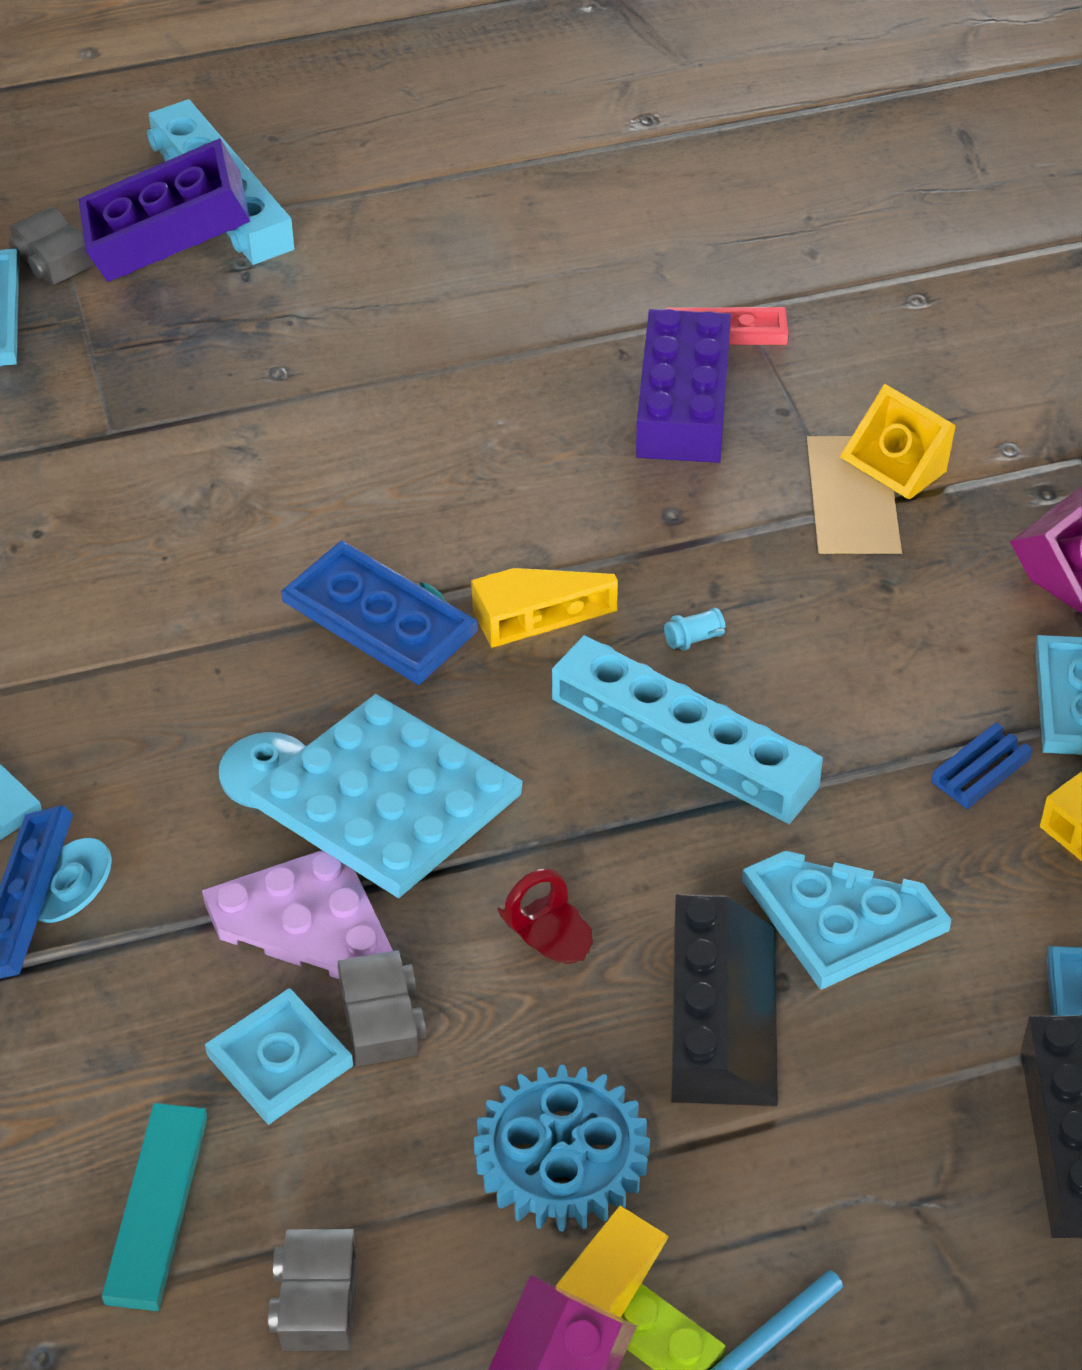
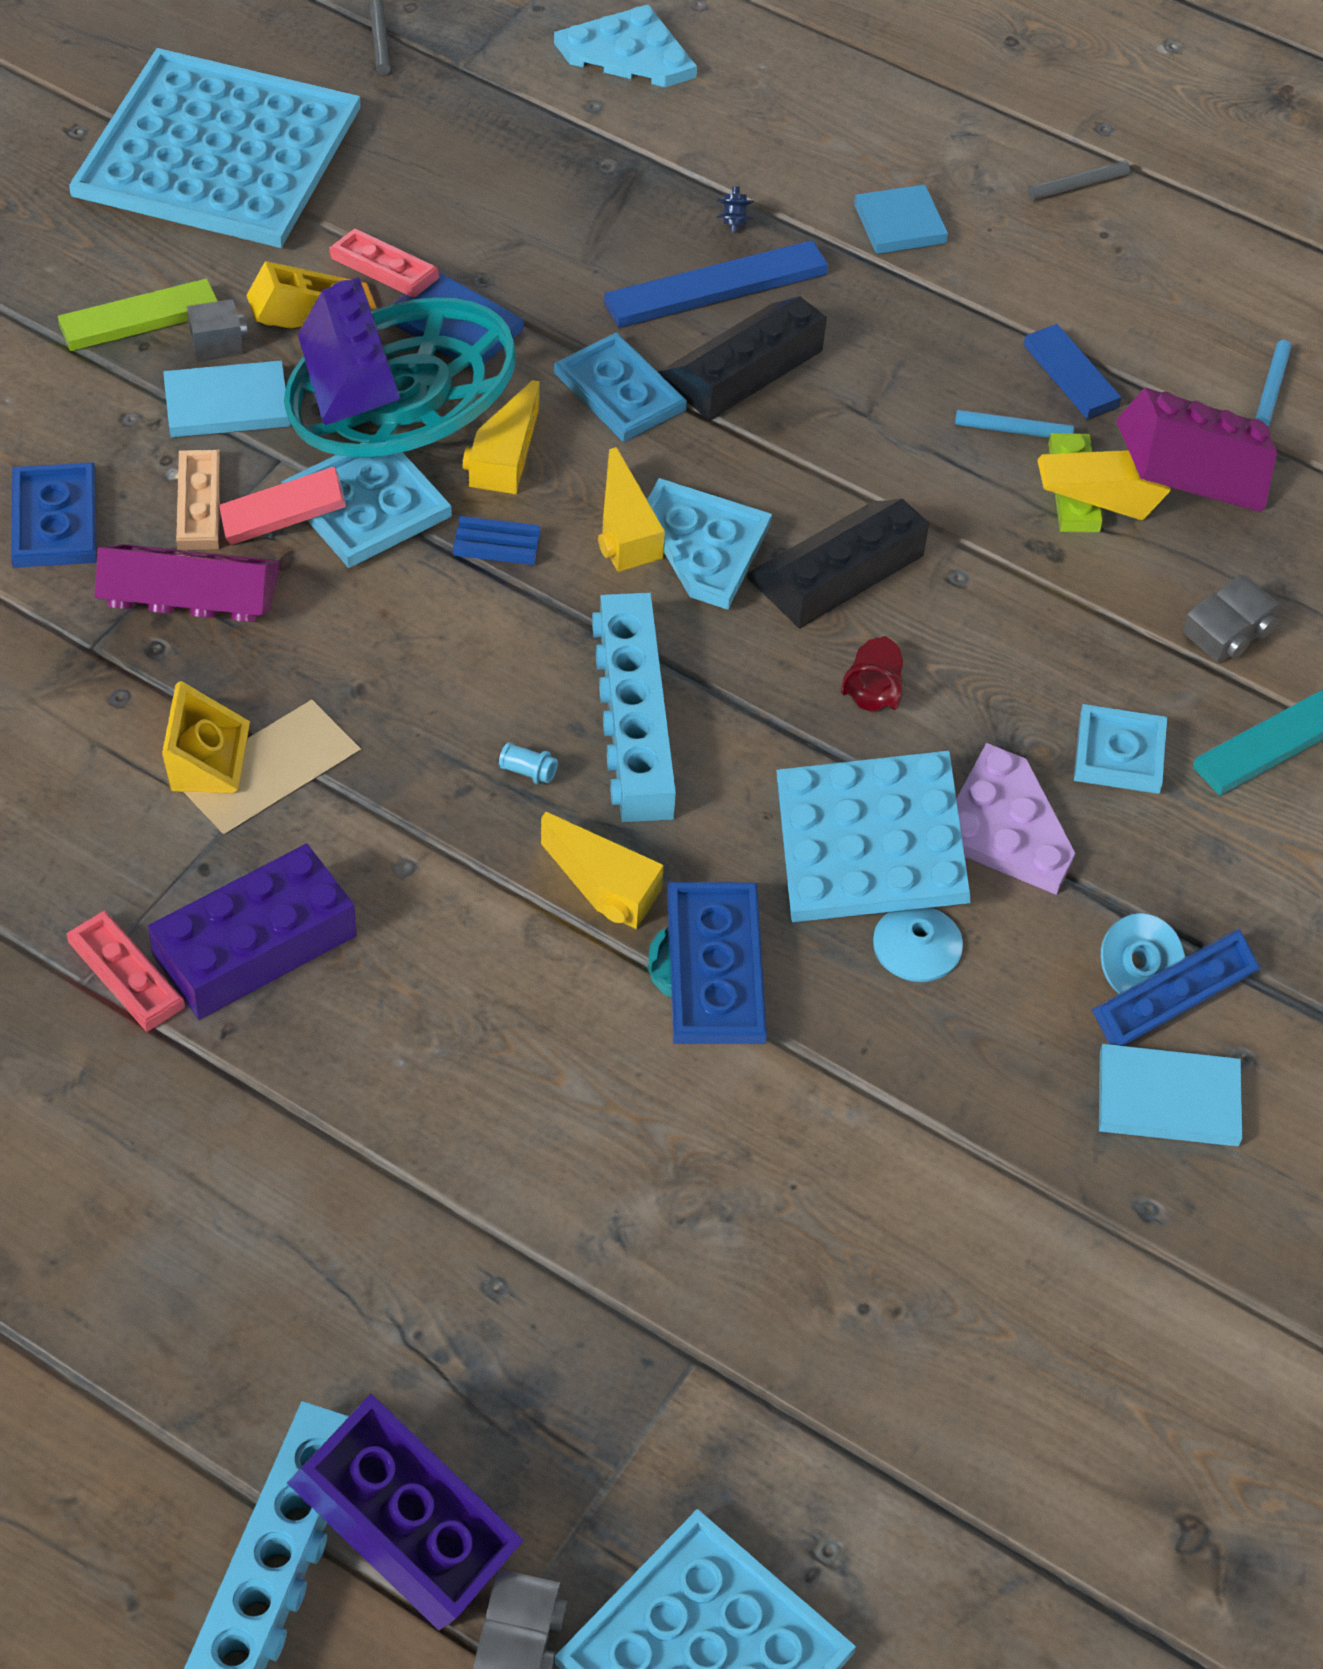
camera: 135 degrees left, 5 degrees up
flat silver brick [338,950,426,1067] -> none
dark azure gear [474,1065,650,1231] -> none
none -> yellow slope [598,447,665,572]

